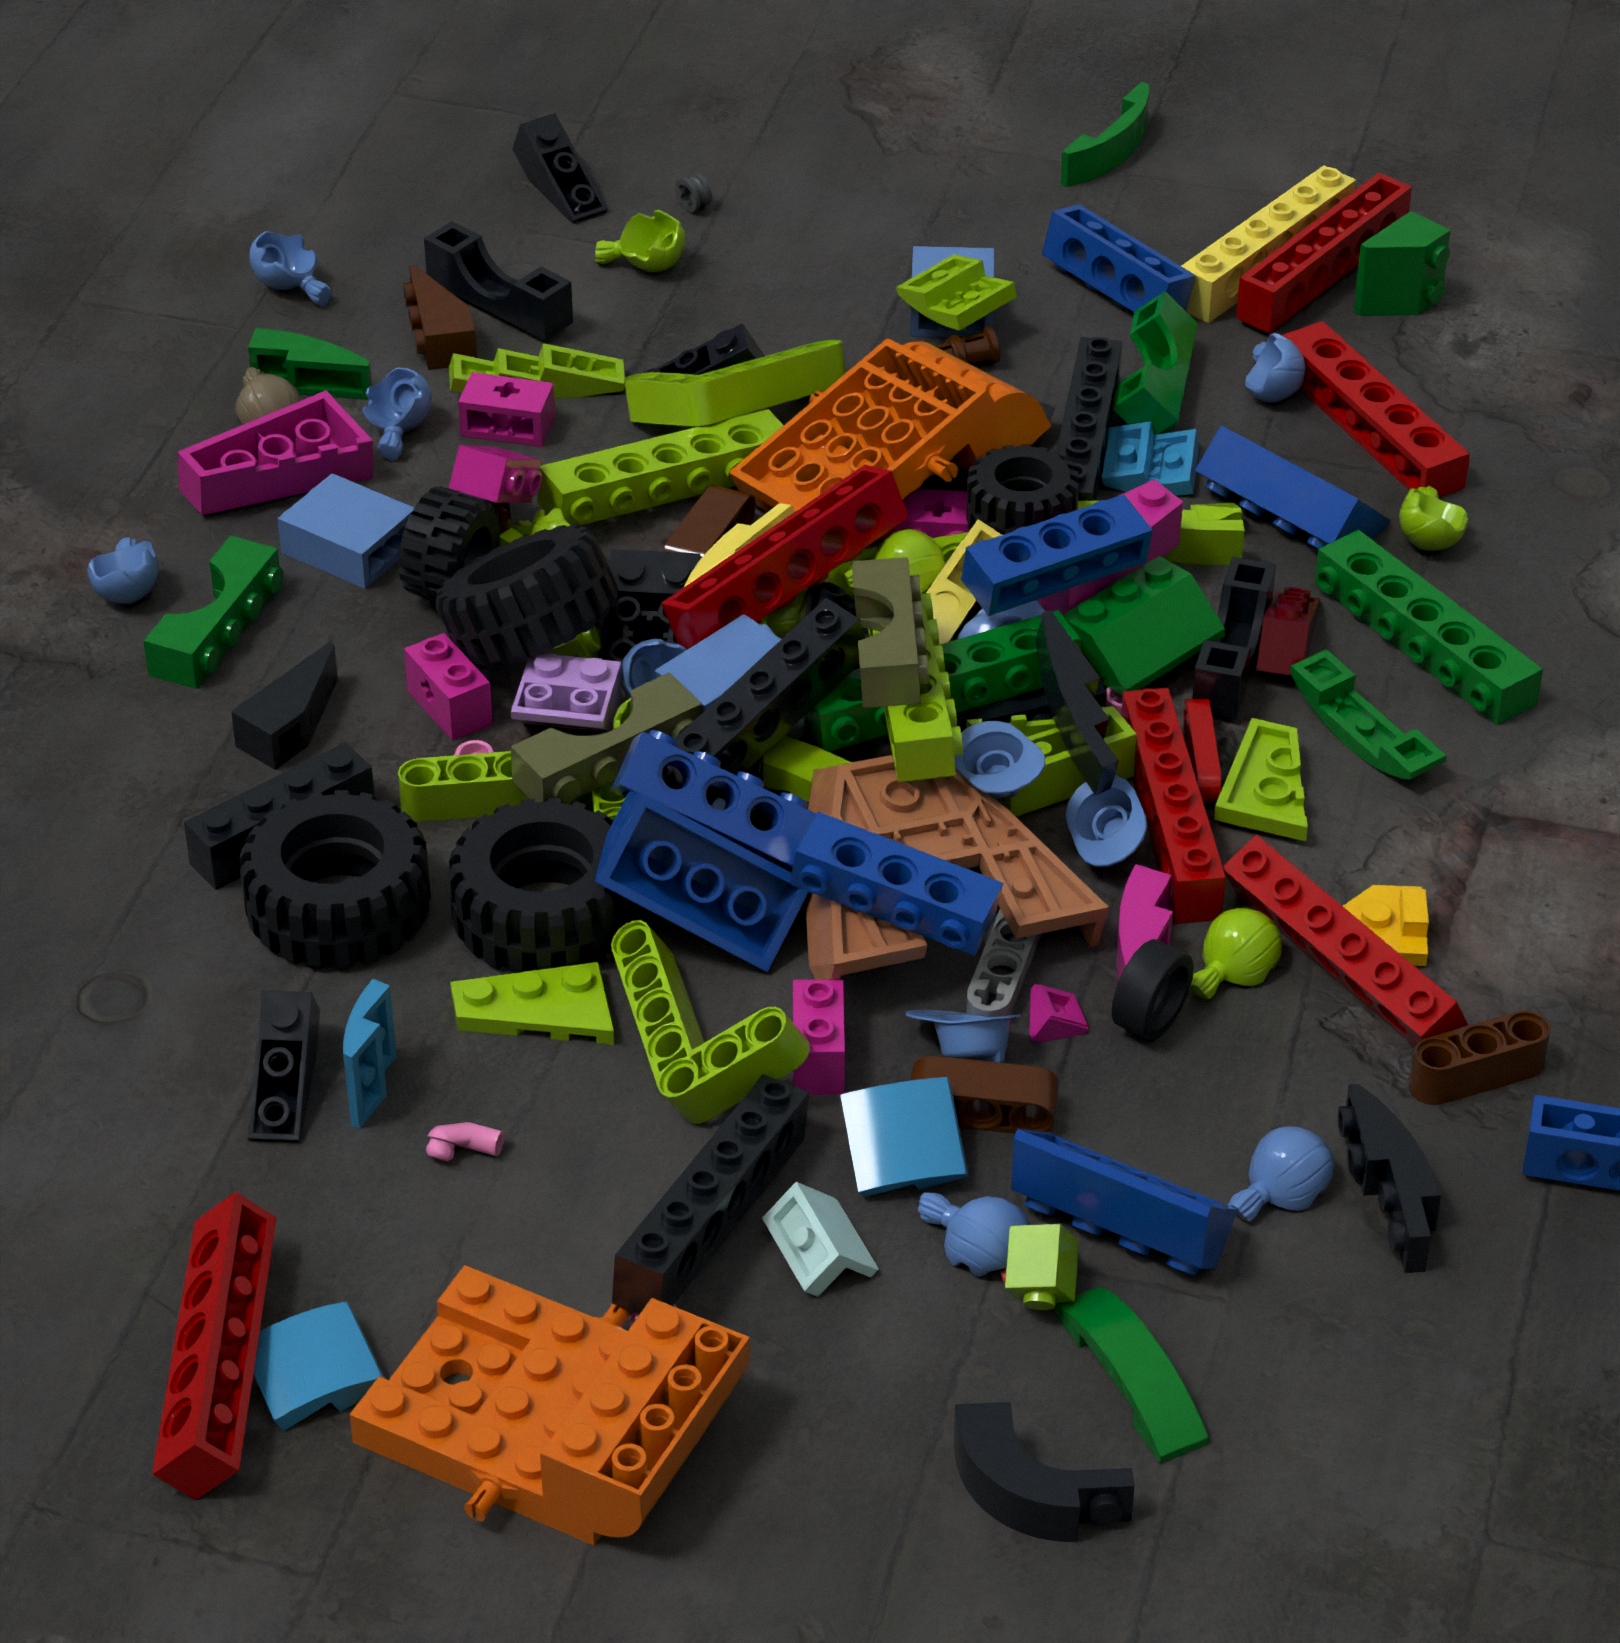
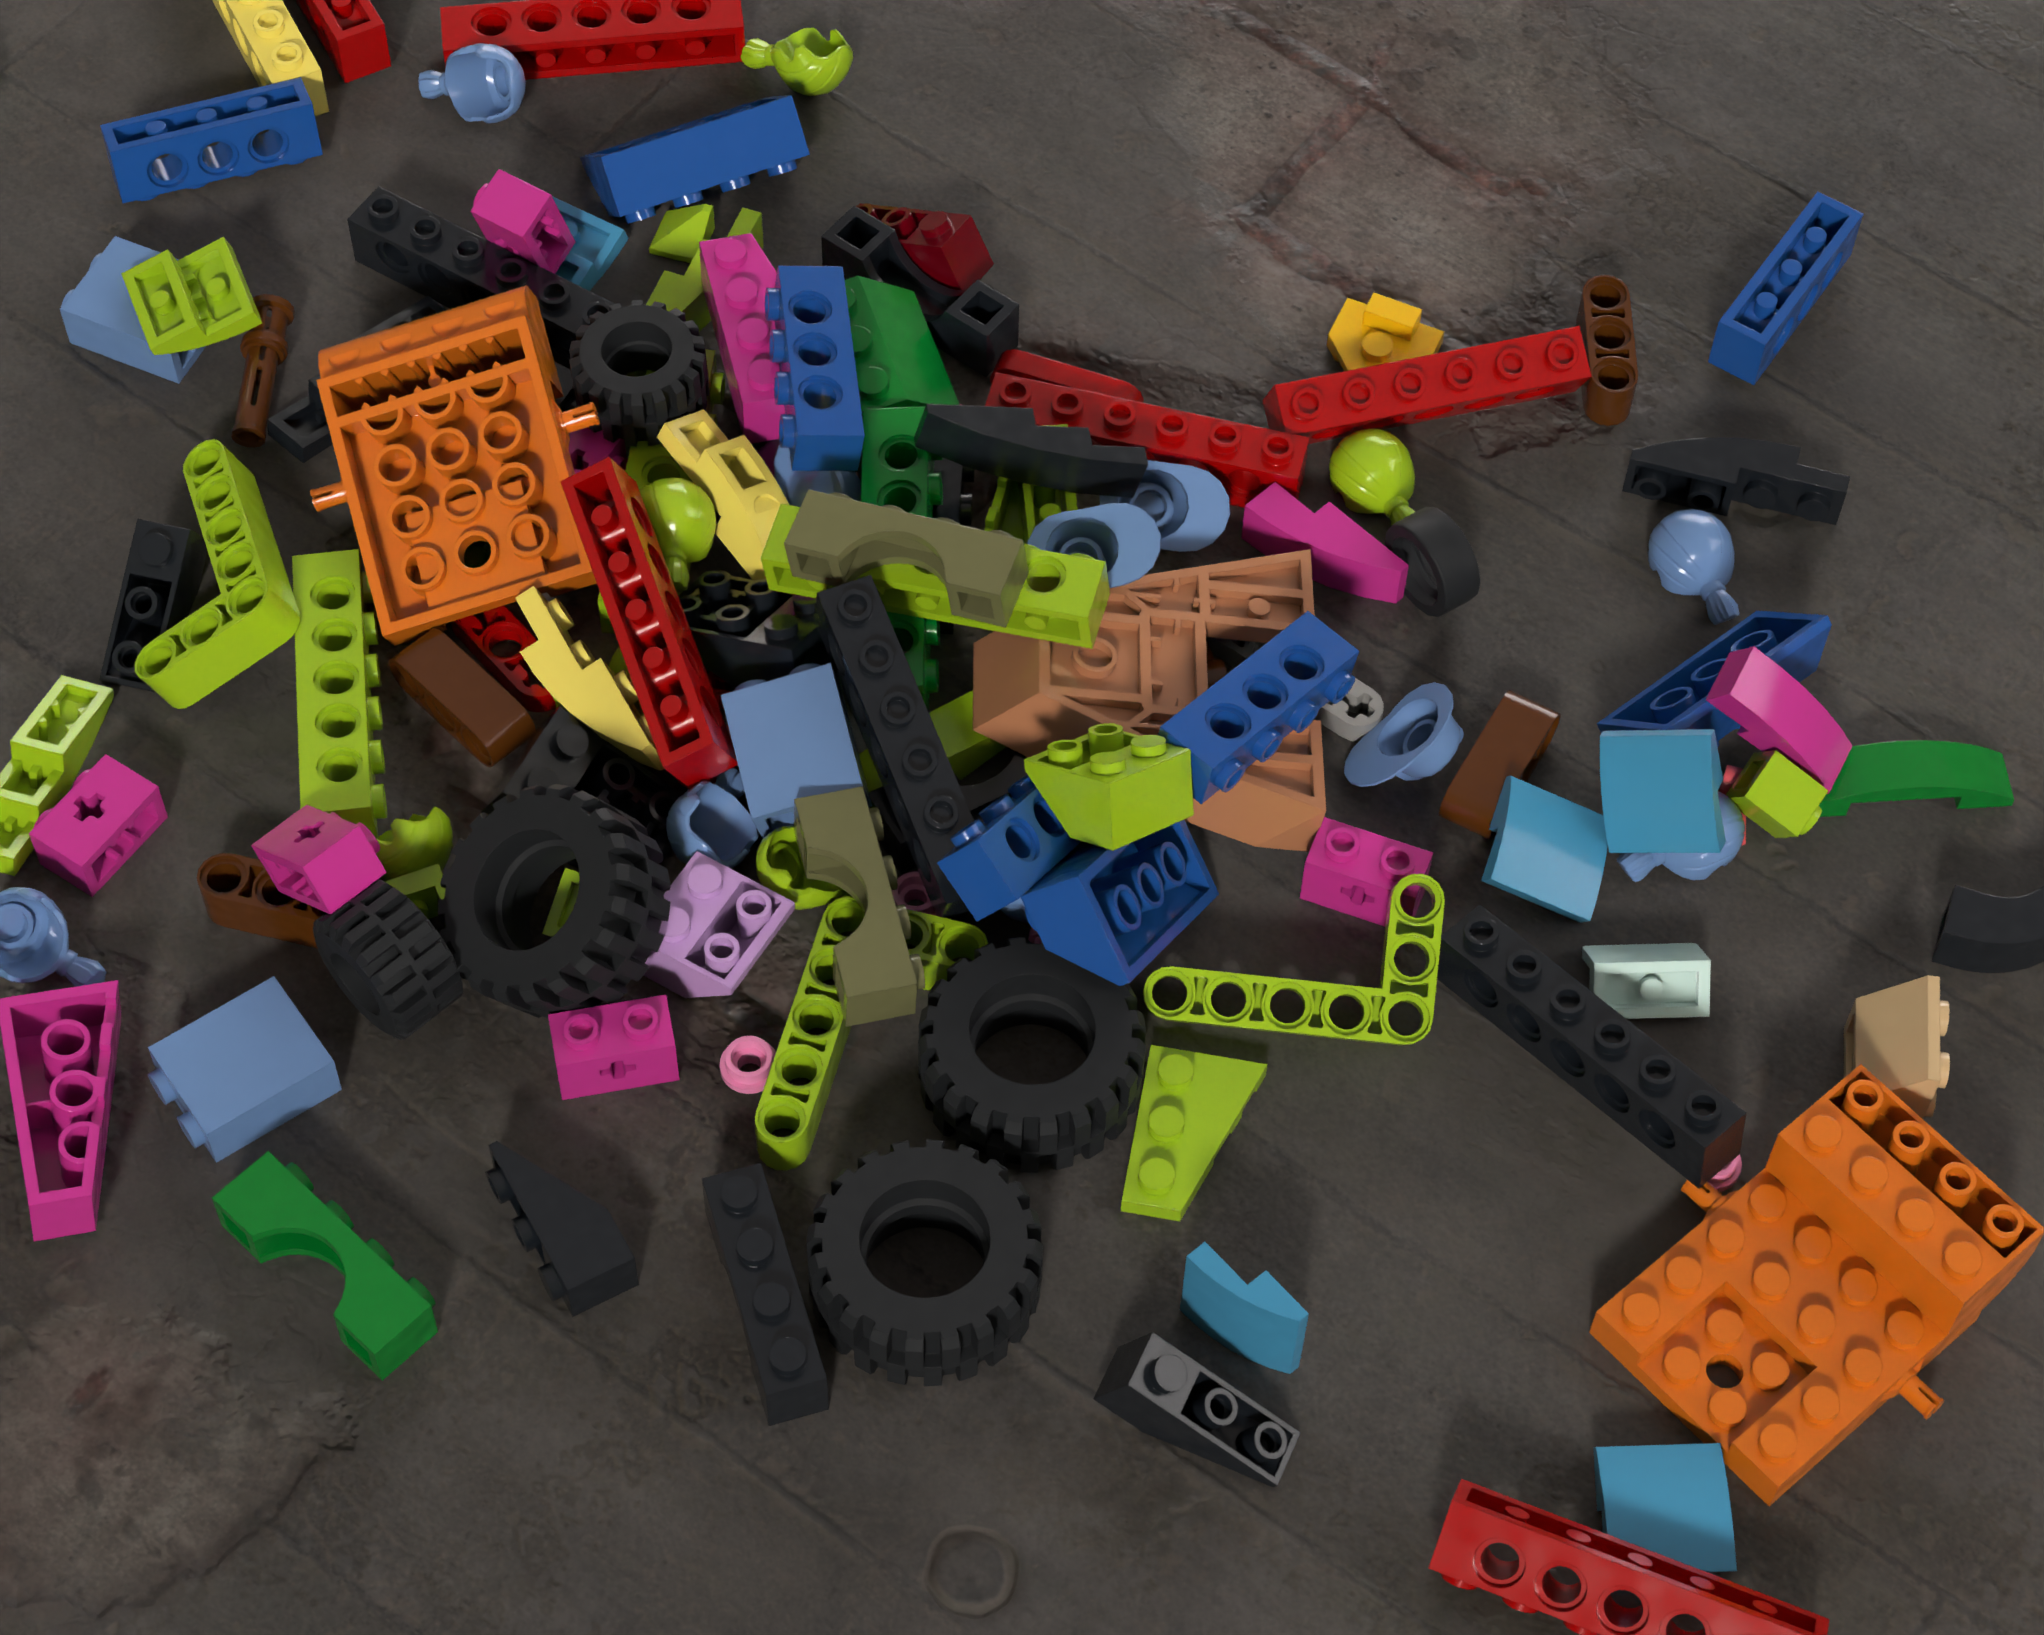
camera: 70 degrees left, 15 degrees up
medium blue hair [87,537,159,604] -> none
bright pink arm [426,1122,505,1161] -> none
dark pink slope [1029,984,1089,1043] -> none
green arch [1112,291,1198,435] -> none
lime wing [1214,718,1308,841] -> none
green slope [1290,649,1447,780] -> none
green brick [1314,530,1543,725] -> none
none -> dark pink brick [471,169,576,274]
none -> lime slope [1024,723,1194,851]
none -> dark azure slope [1600,729,1726,853]
none -> dark pink slope [1706,646,1852,794]
none -> tan slope [1844,975,1950,1119]

